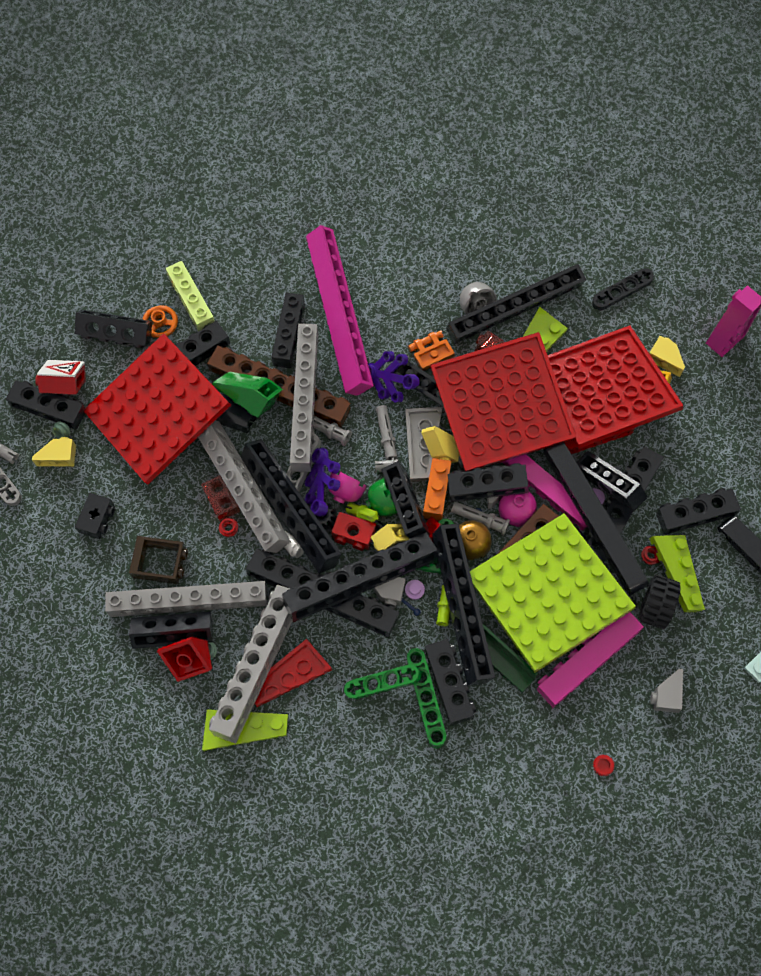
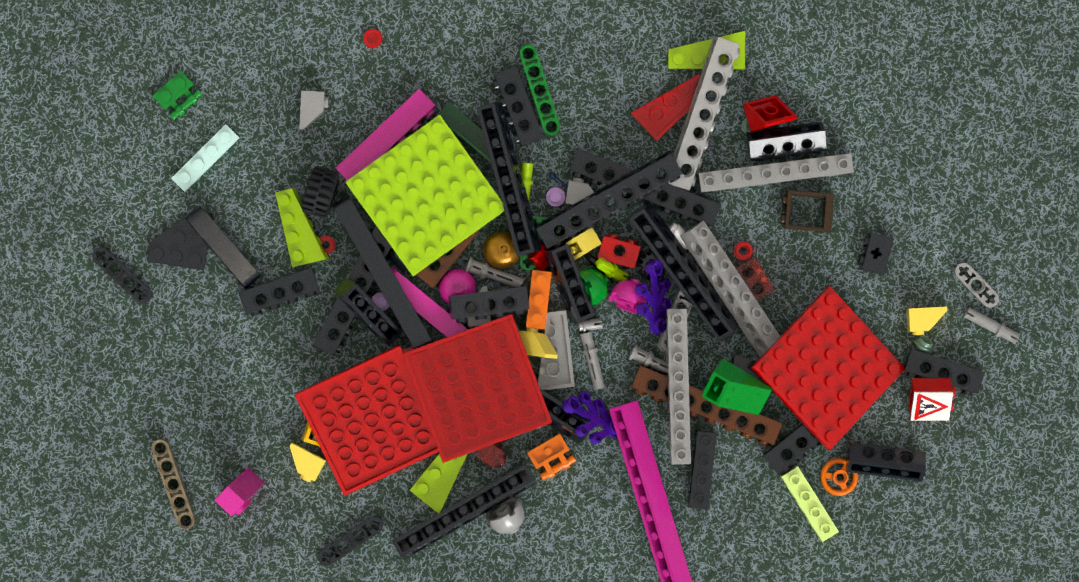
camera: 170 degrees right, 20 degrees up
green beam [344,665,421,699] -> none

